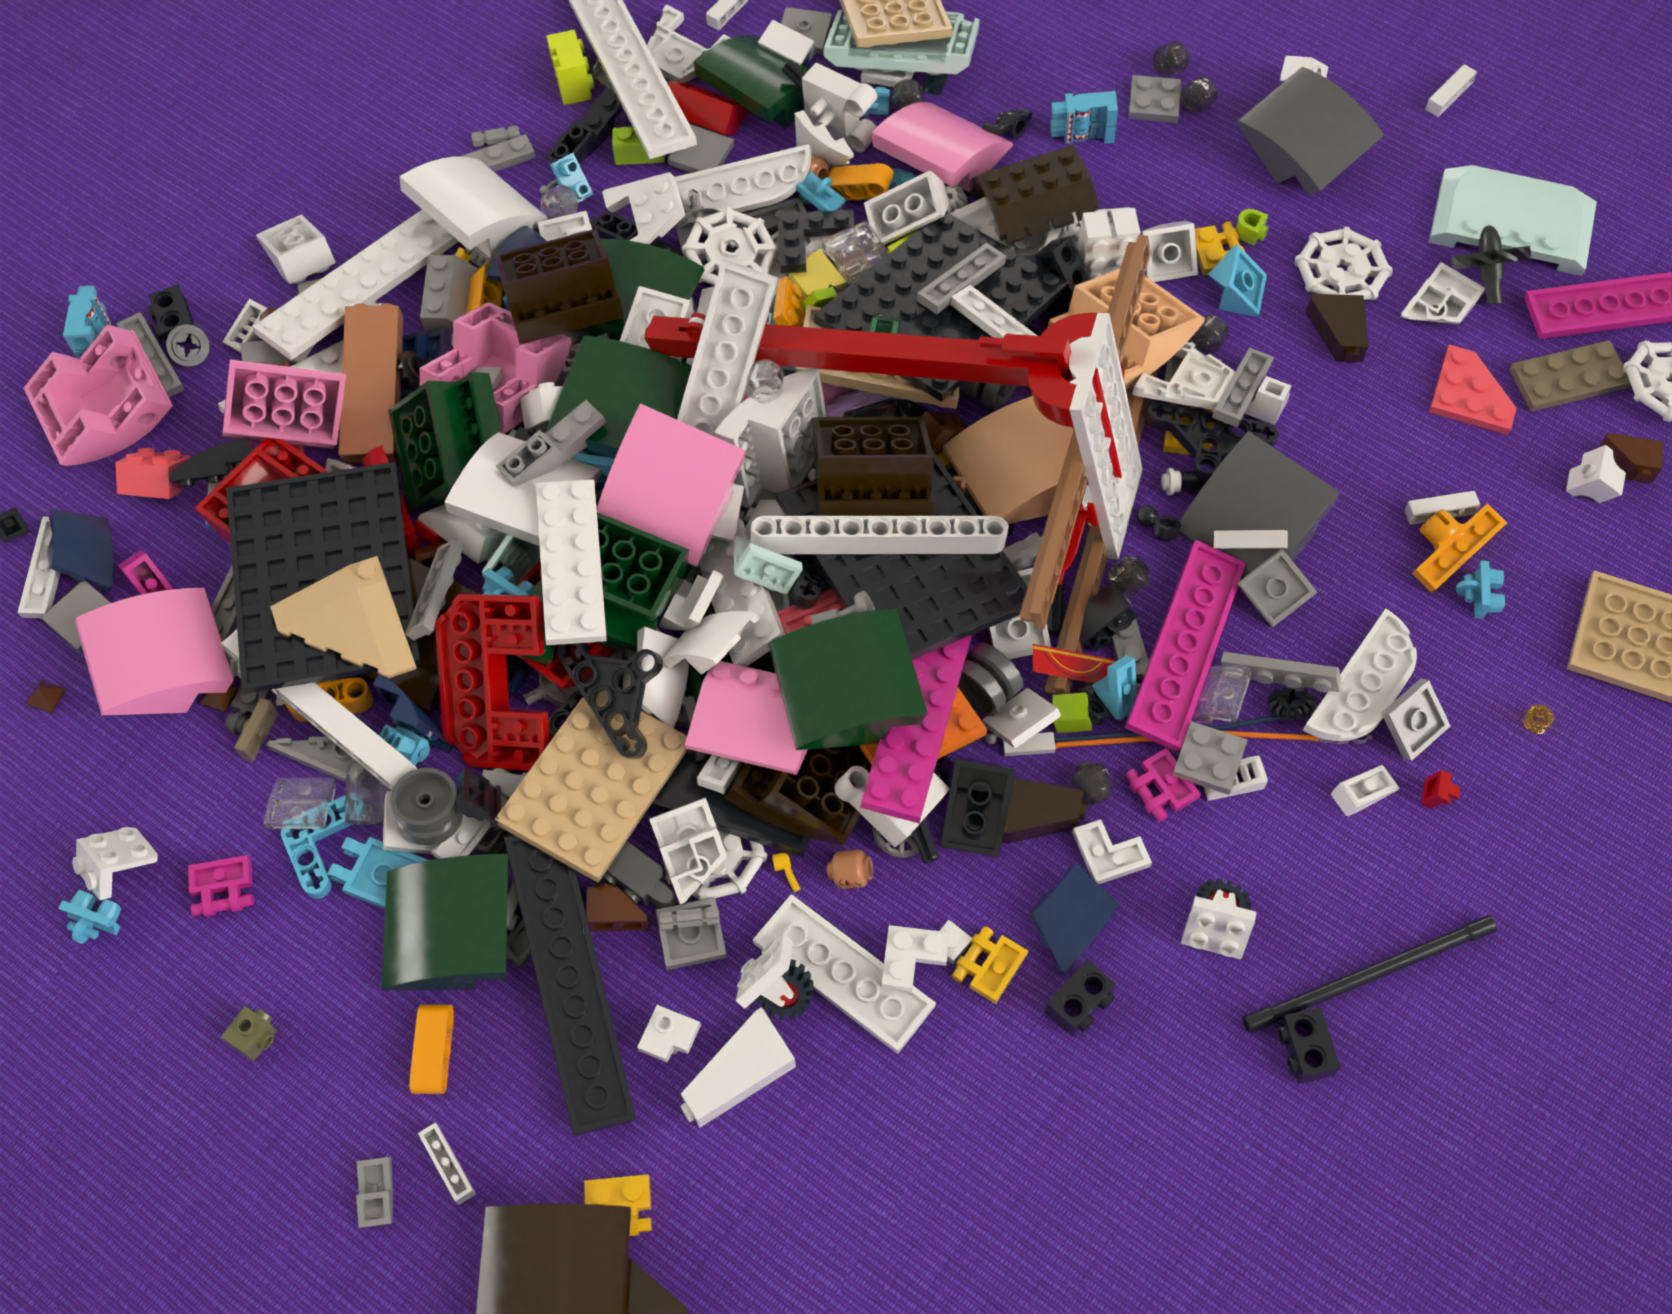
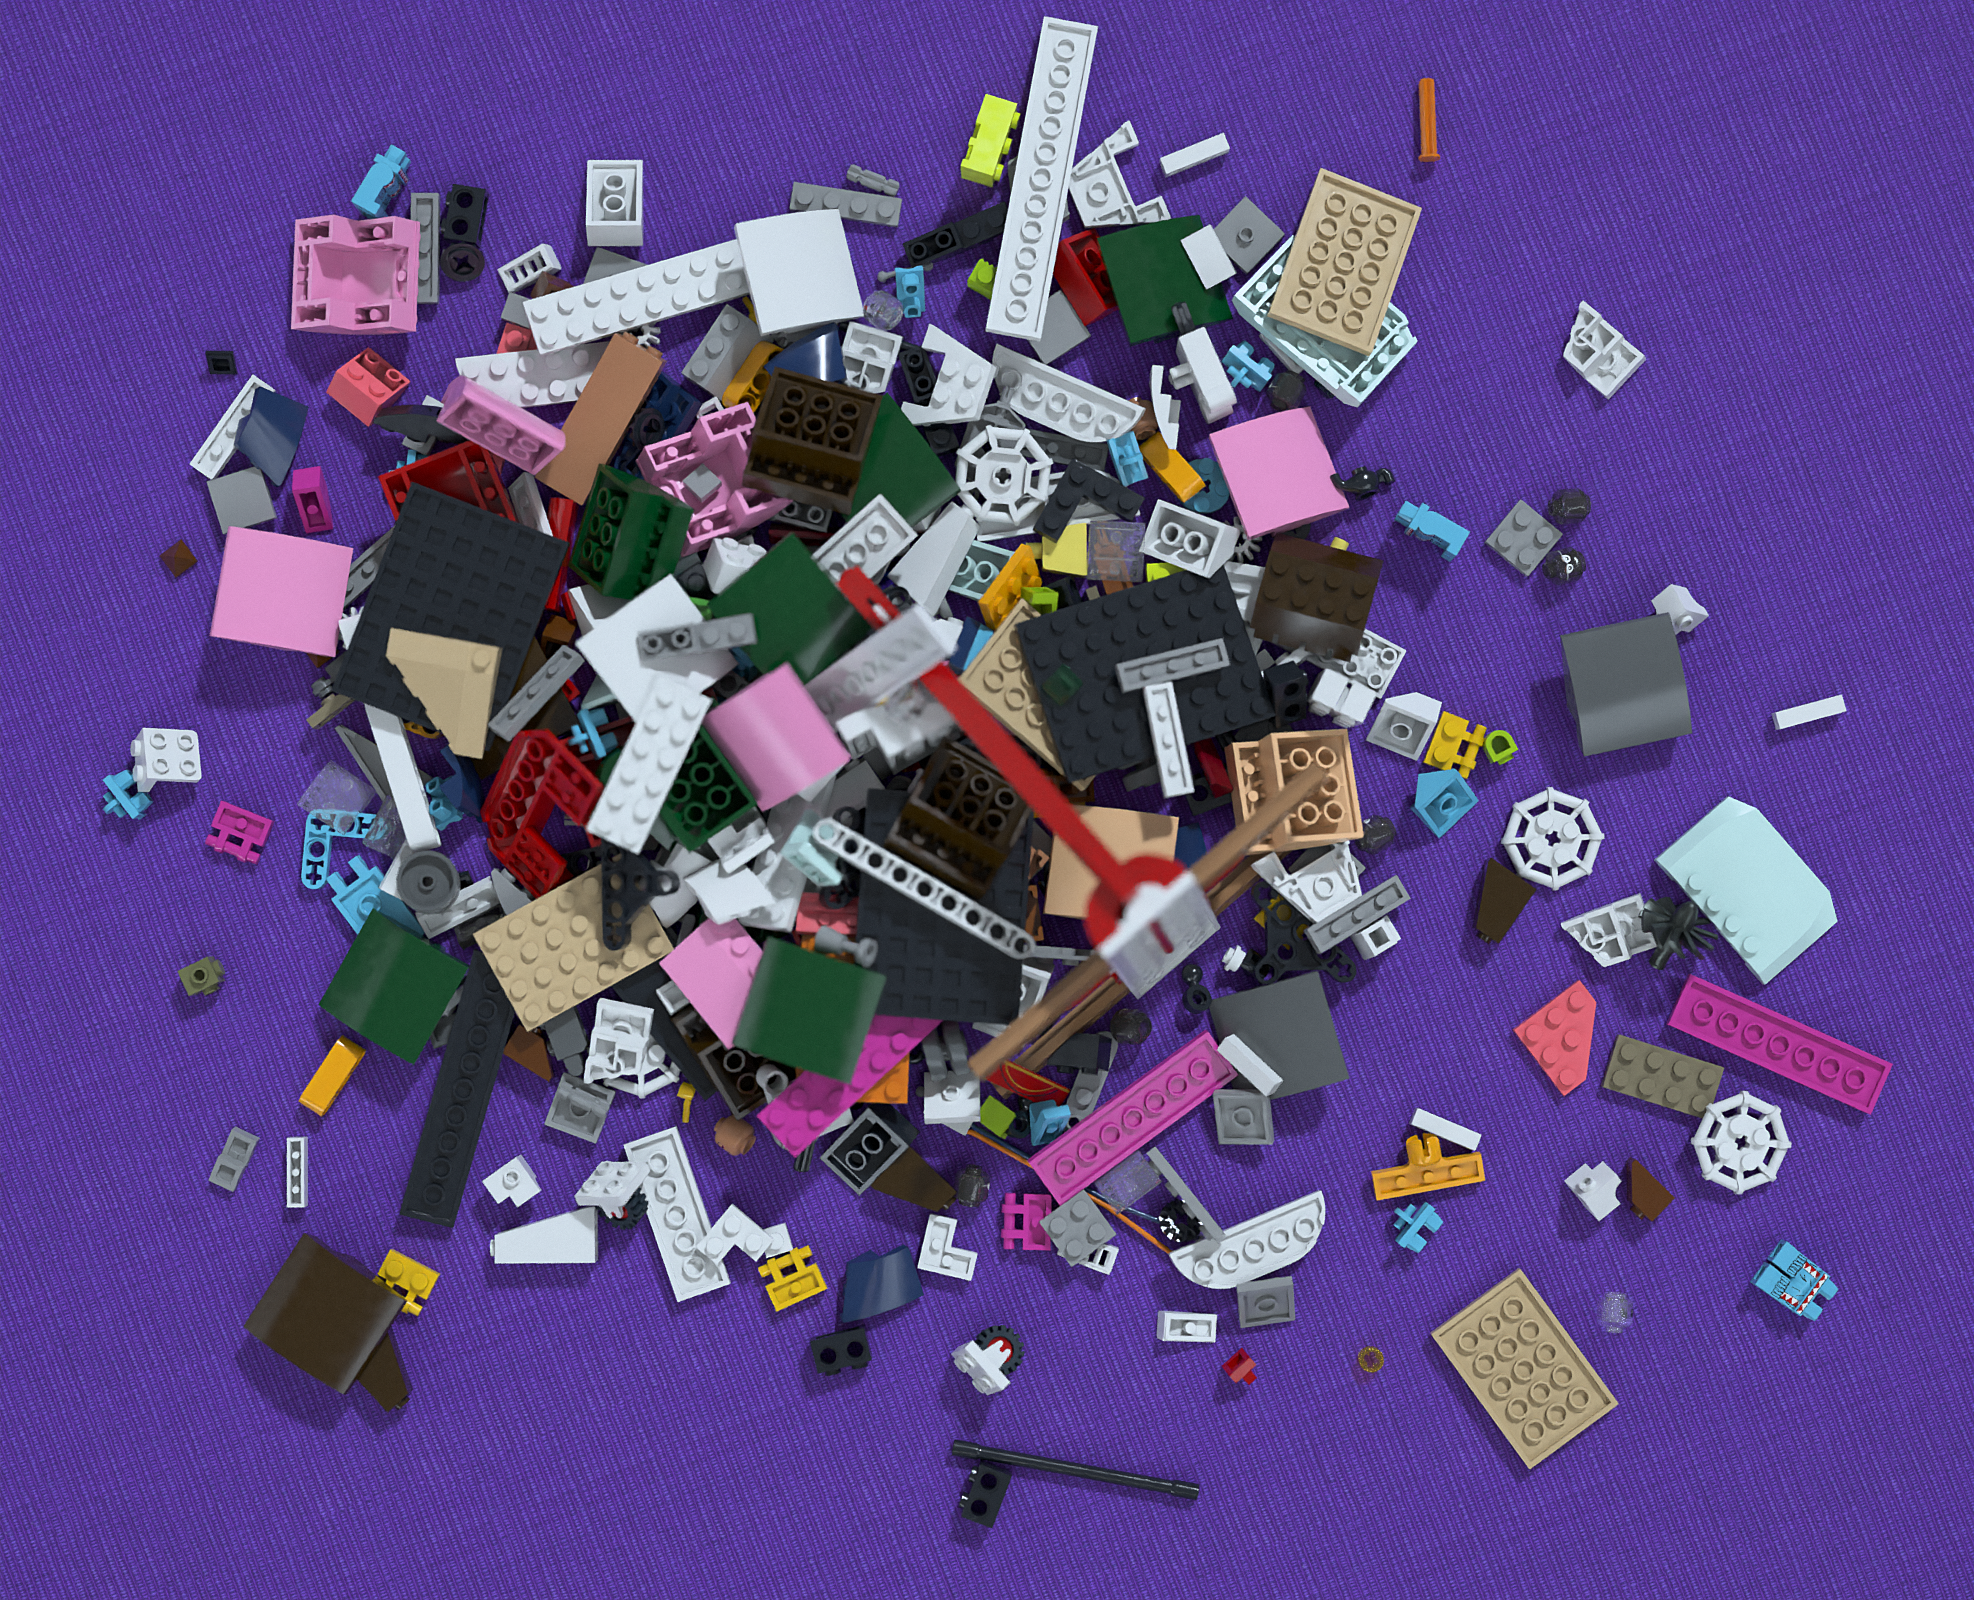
camera: 30 degrees right, 25 degrees up
black plate [457,767,501,828] -> none

